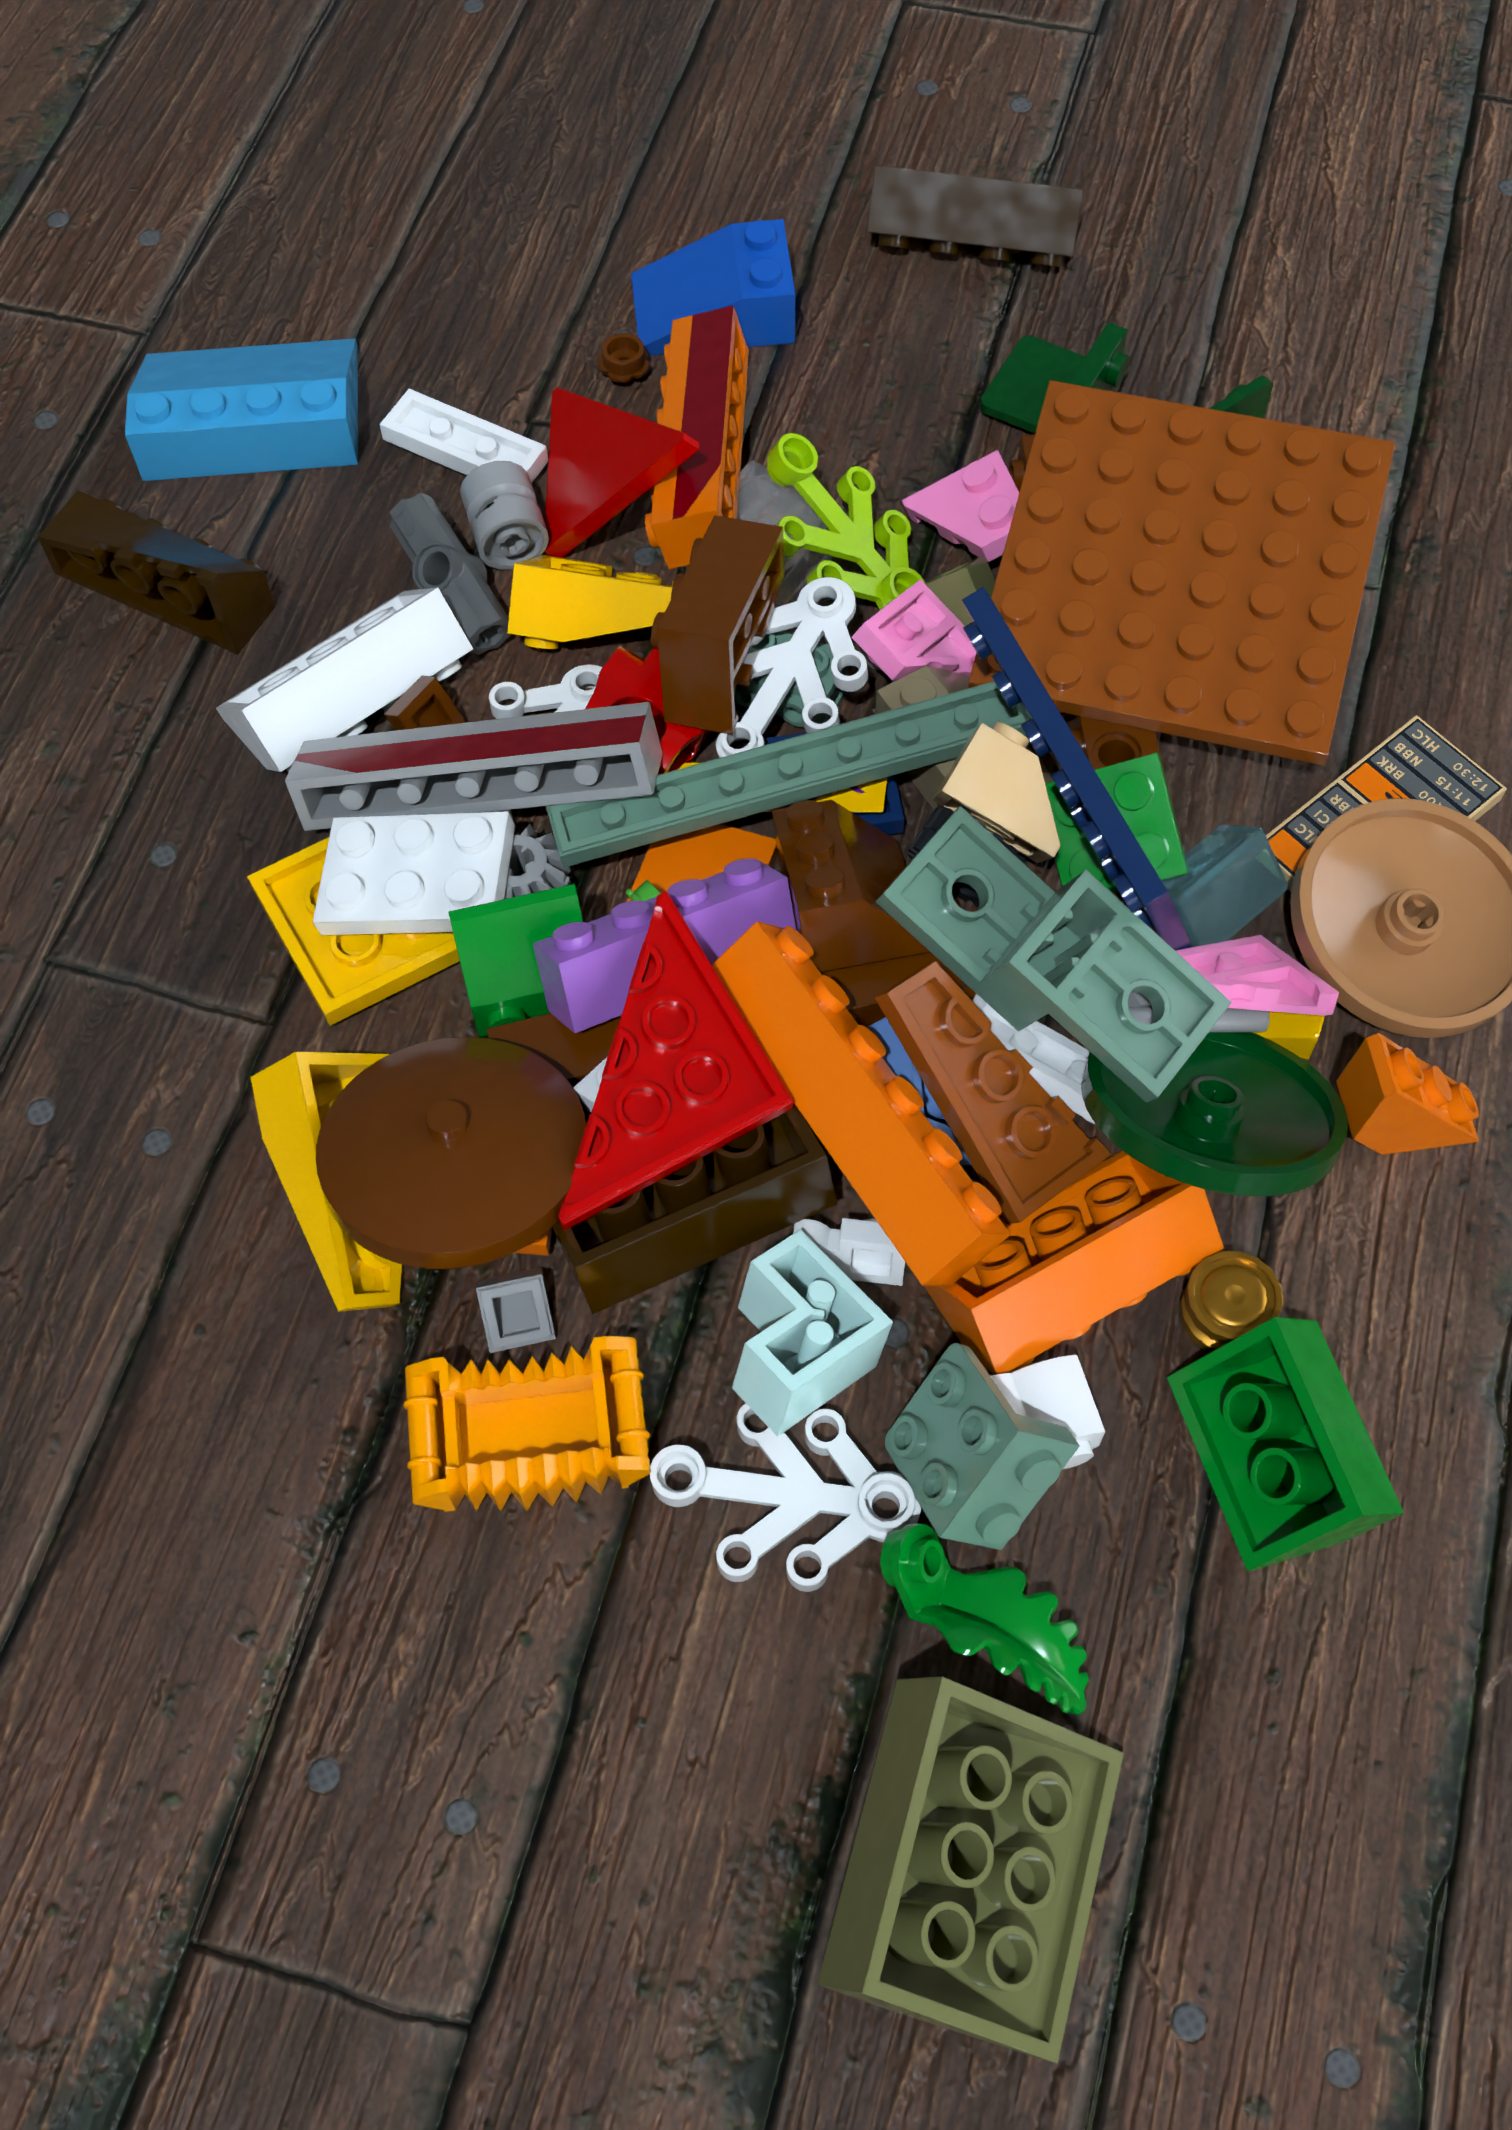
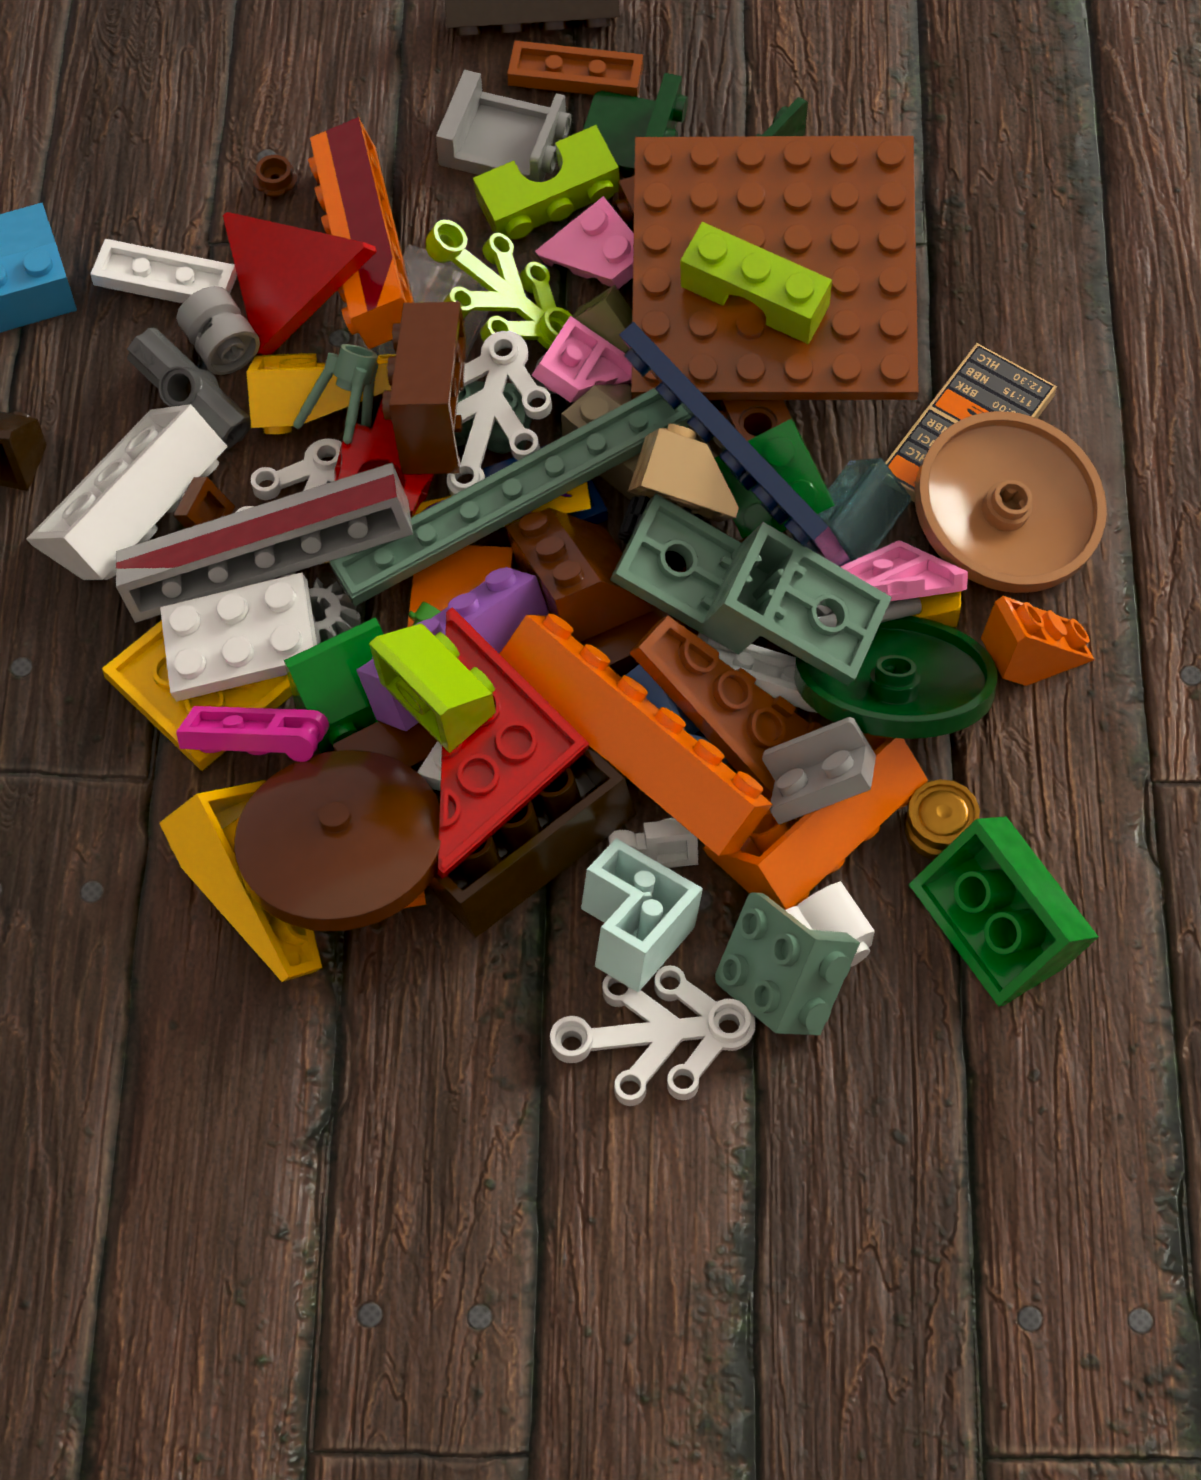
camera: 15 degrees left, 0 degrees up
light orange piece [404,1336,651,1512] -> none
light grey slope [476,1268,556,1353] -> none
blue slope [631,219,795,356] -> none
olive slope [817,1676,1124,2064] -> none
green plant [880,1523,1089,1715] -> none
none -> dark pink plate [176,706,329,762]
none -> sand green plant [293,344,379,444]
none -> lime slope [369,623,496,753]
none -> light grey panel [436,70,571,182]
none -> lime arch [473,125,620,239]
none -> dark orange plate [507,40,643,97]
none -> lime arch [680,222,832,344]
none -> light grey bracket [762,717,876,825]

